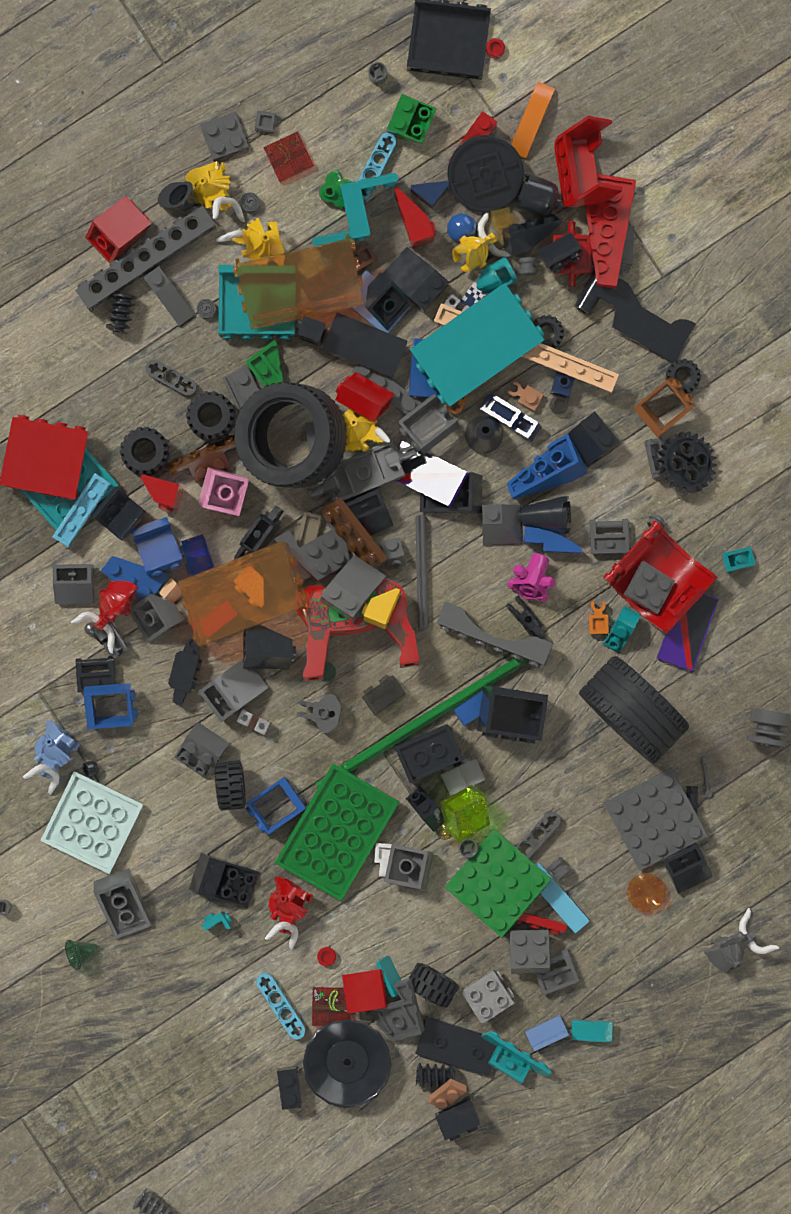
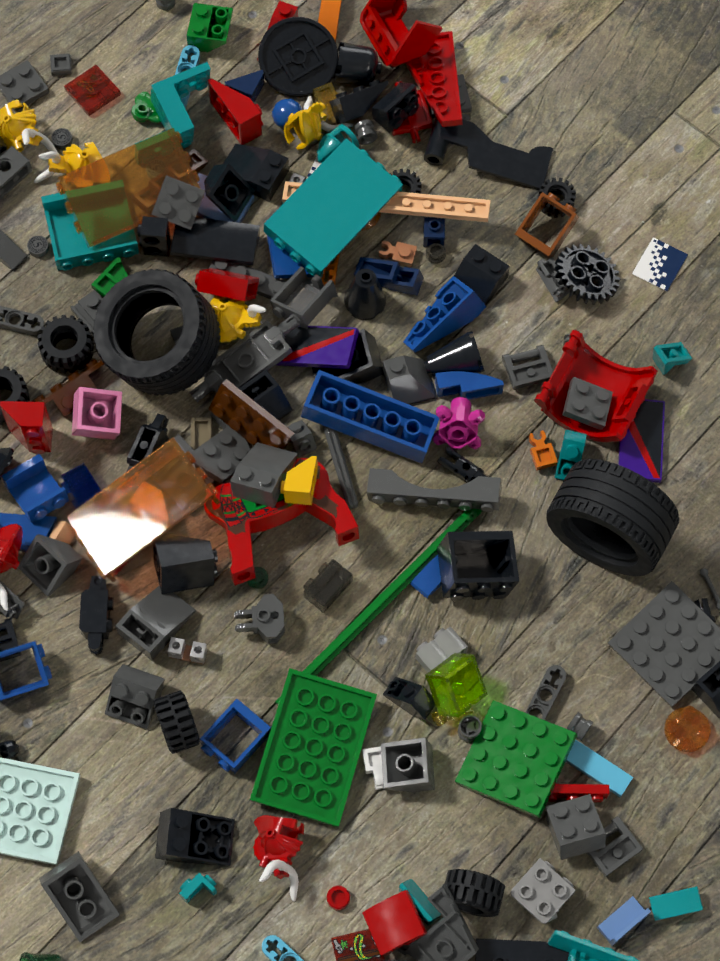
camera: 15 degrees left, 20 degrees down
black container [394,724,463,783] -> none
none -> dark grey plate [151,175,205,231]
none -> blue brick [301,370,439,464]
none -> sticker [632,237,688,291]

